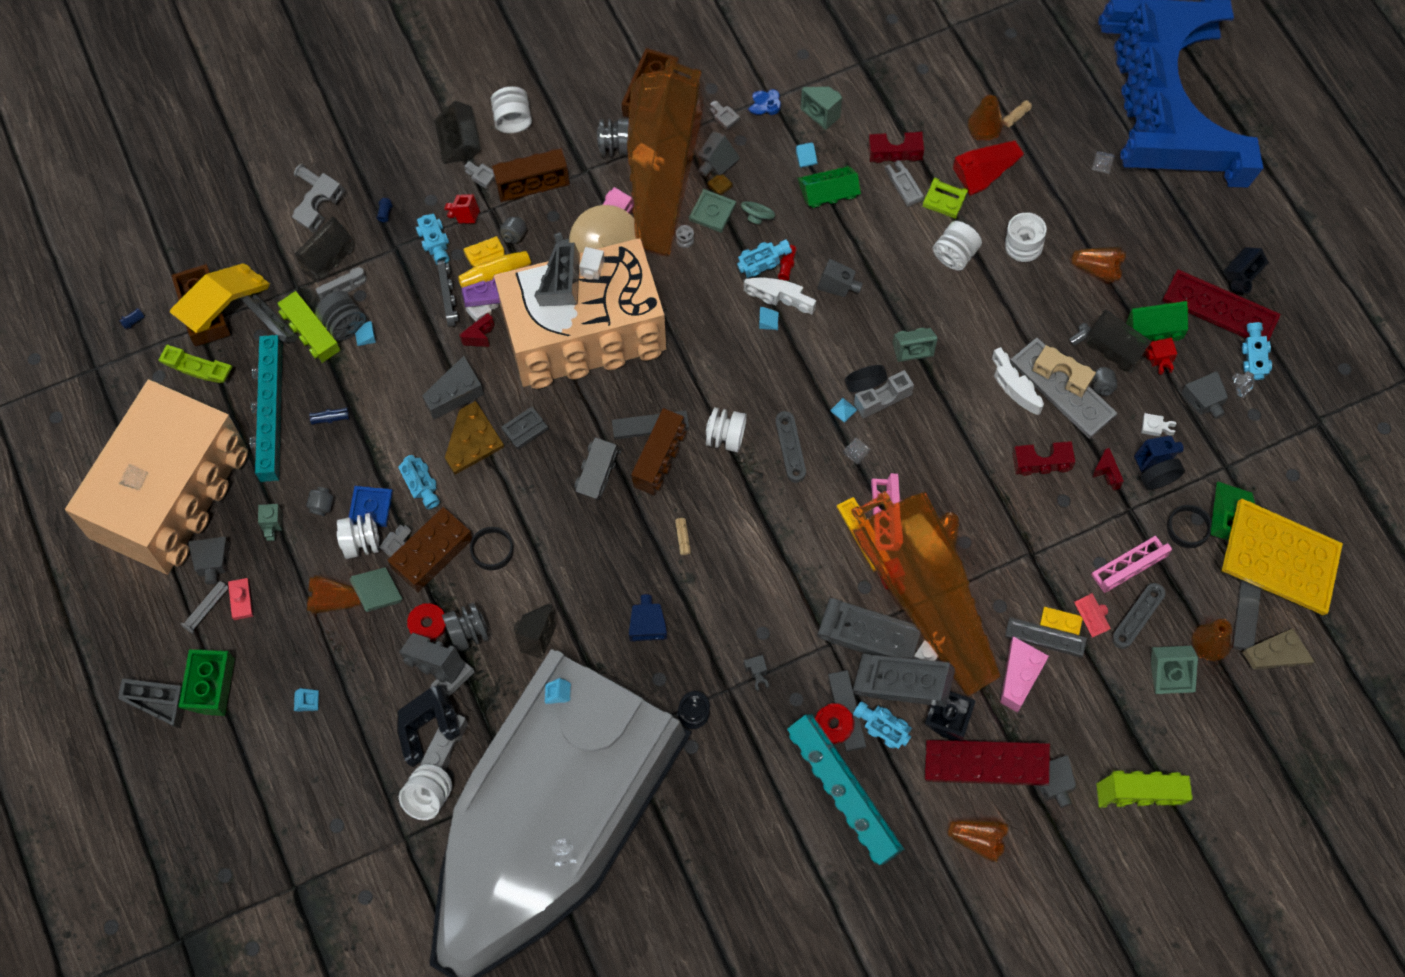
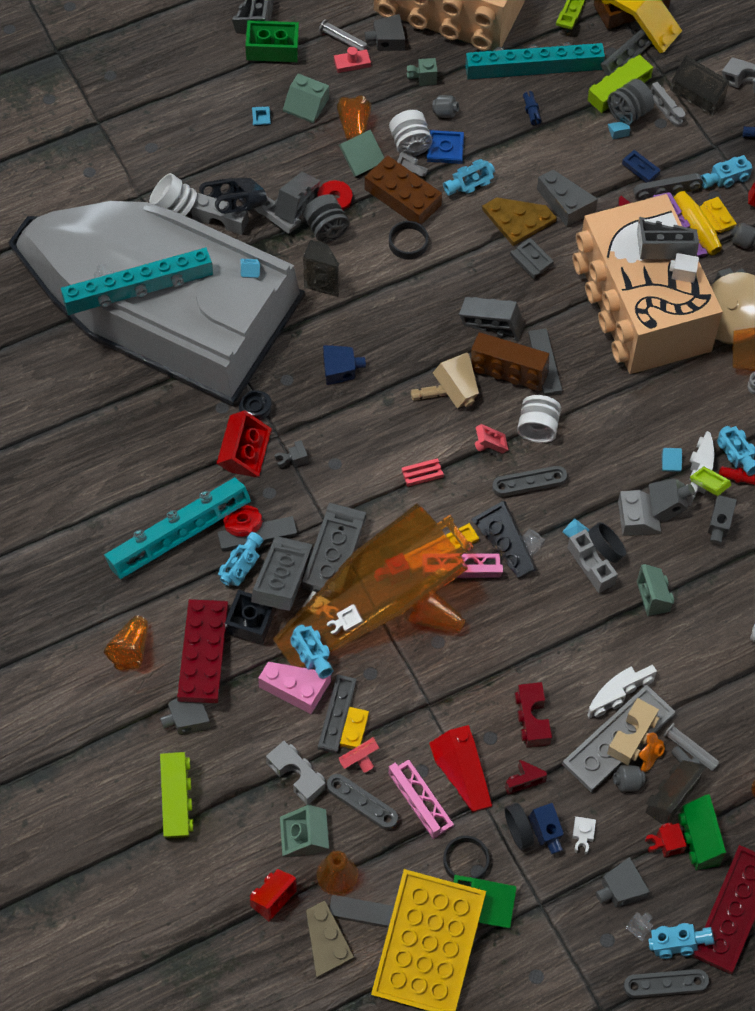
camera: 85 degrees right, 5 degrees down
none -> teal piece [61,247,213,315]
none -> red slope [216,410,272,478]
none -> red slope [250,869,297,922]
none -> light grey arch [266,741,325,805]
none -> sand green slope [283,74,329,123]
none -> medium azure brick [290,625,333,679]
none -> white plate [326,604,364,635]
none -> coral tile [402,458,444,487]
none -> red wedge [429,725,492,812]
none -> tan slope [433,353,479,409]
none -> black wing [471,501,537,578]
none -> coral tile [475,424,508,453]
none -> light grey slope [618,490,661,536]
none -> dark blue plate [622,150,660,183]
none -> dark grey plate [623,969,709,998]
none -> orange plate [638,732,665,772]
none -> dark grey torso [649,479,695,523]
none -> light grey axle [663,723,719,771]
none -> lime tile [690,466,731,496]

